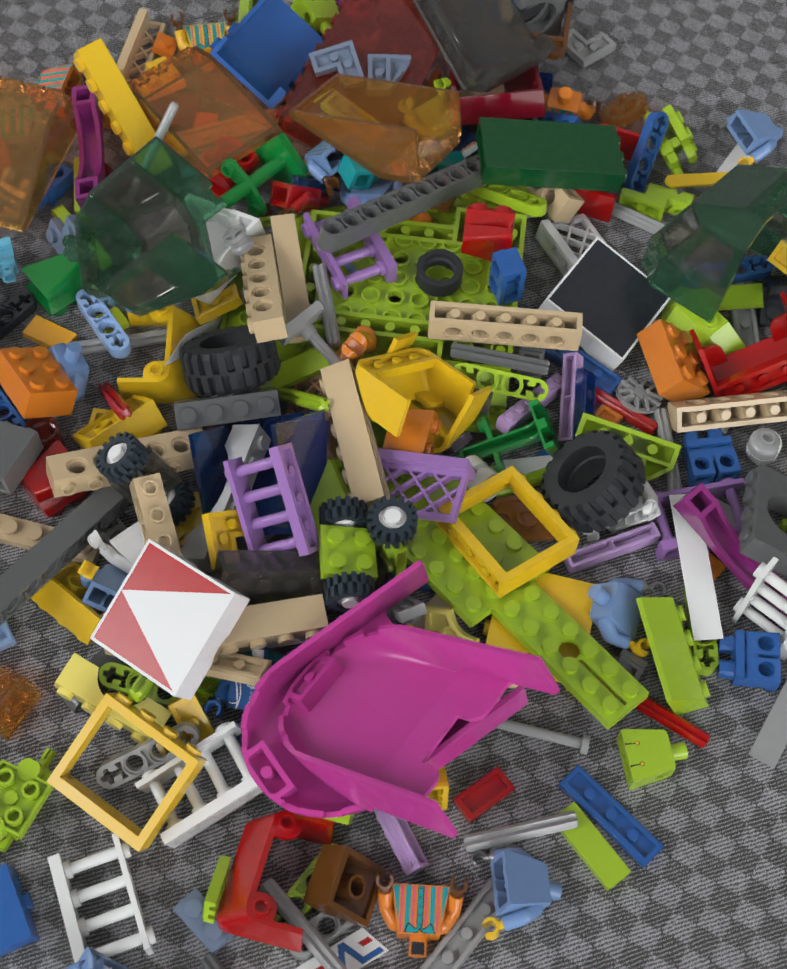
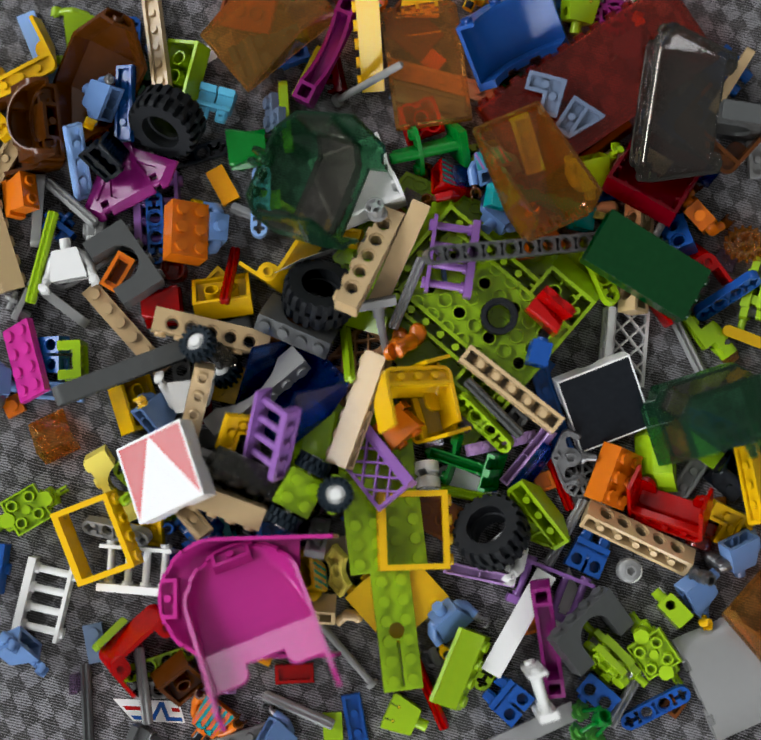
camera: 35 degrees right, 25 degrees up
none -> flat silver piece [551,428,597,486]

